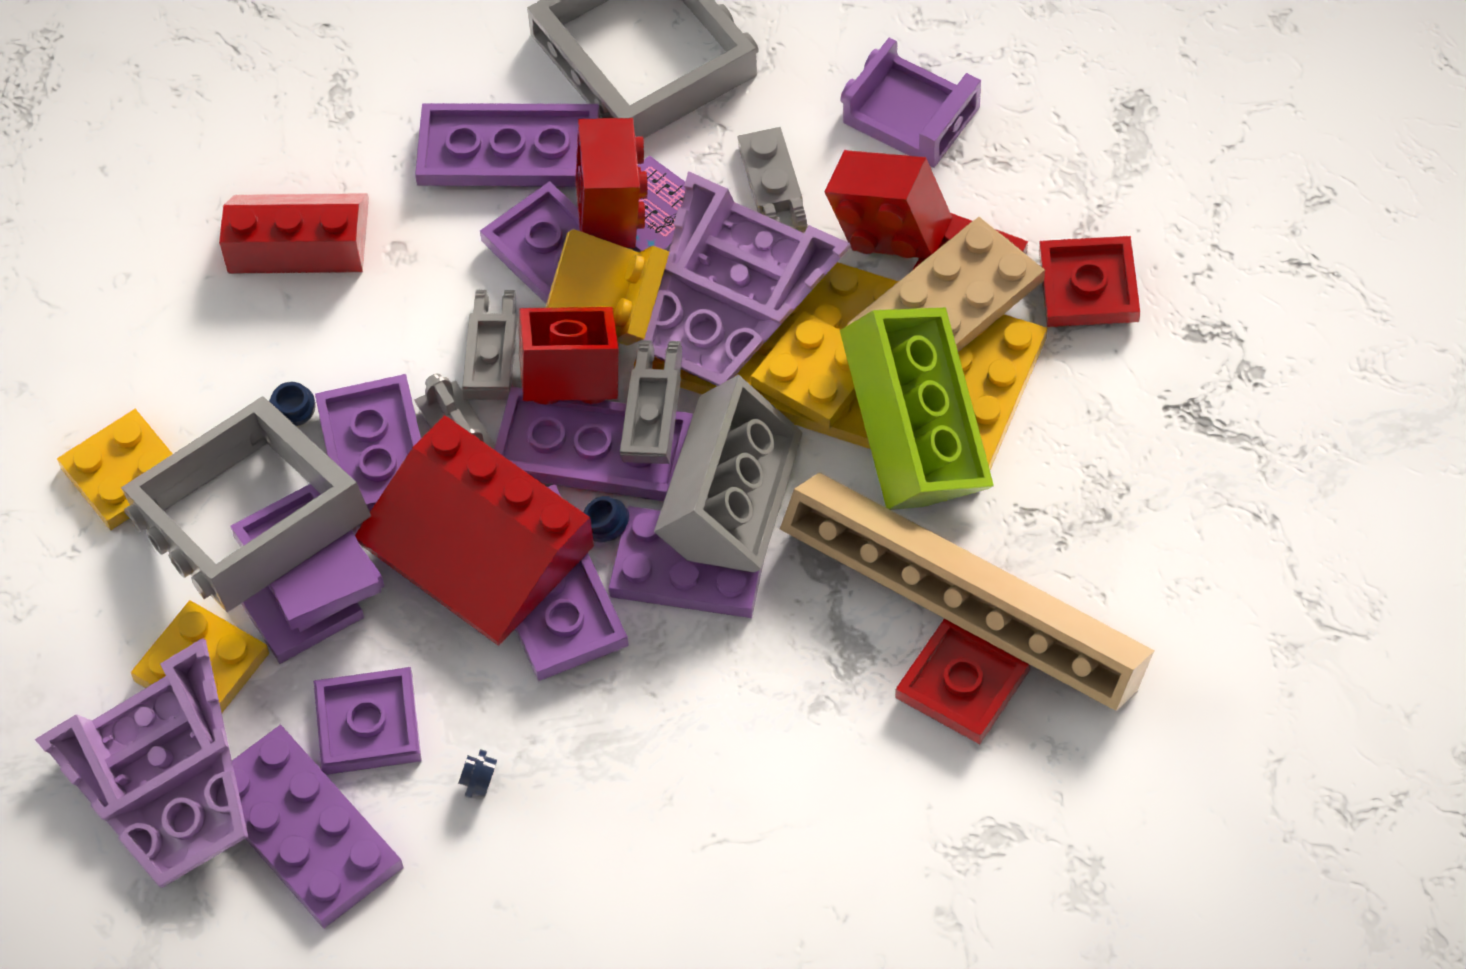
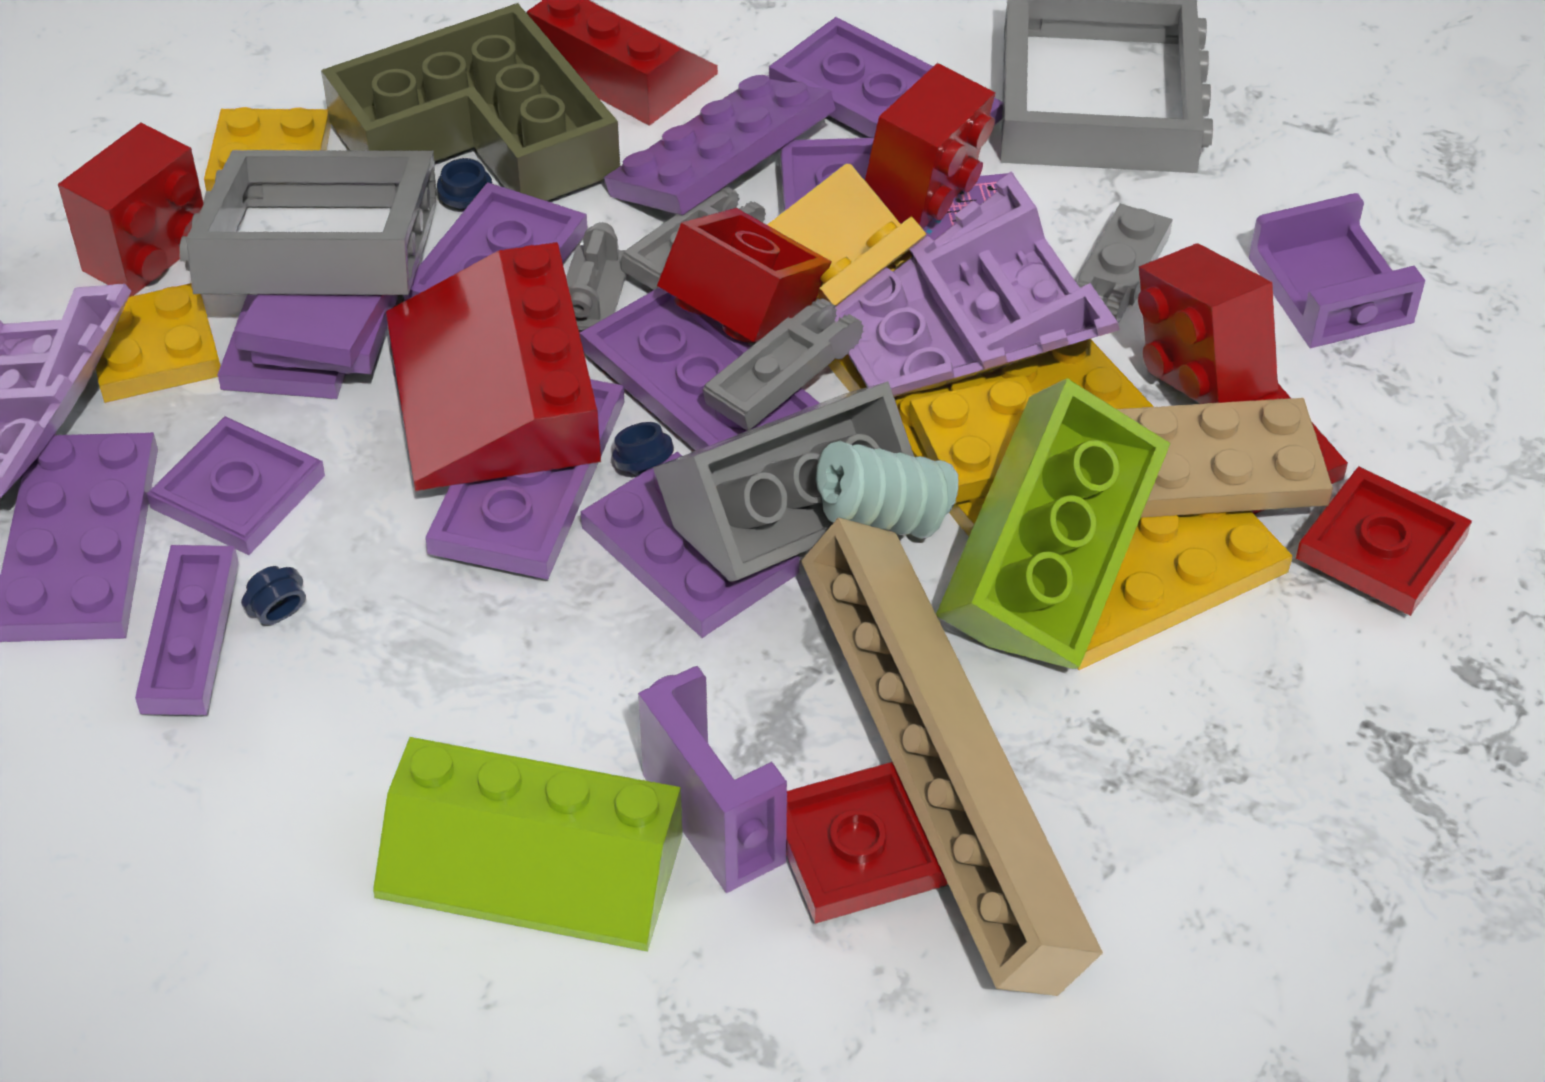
camera: 35 degrees right, 10 degrees down
none -> red brick [58,122,204,297]
none -> medium lavender plate [135,545,239,715]
none -> olive brick [321,3,620,201]
none -> lime slope [373,737,683,952]
none -> medium lavender plate [604,75,836,215]
none -> medium lavender panel [638,666,787,894]
none -> light aqua piece [816,441,958,539]

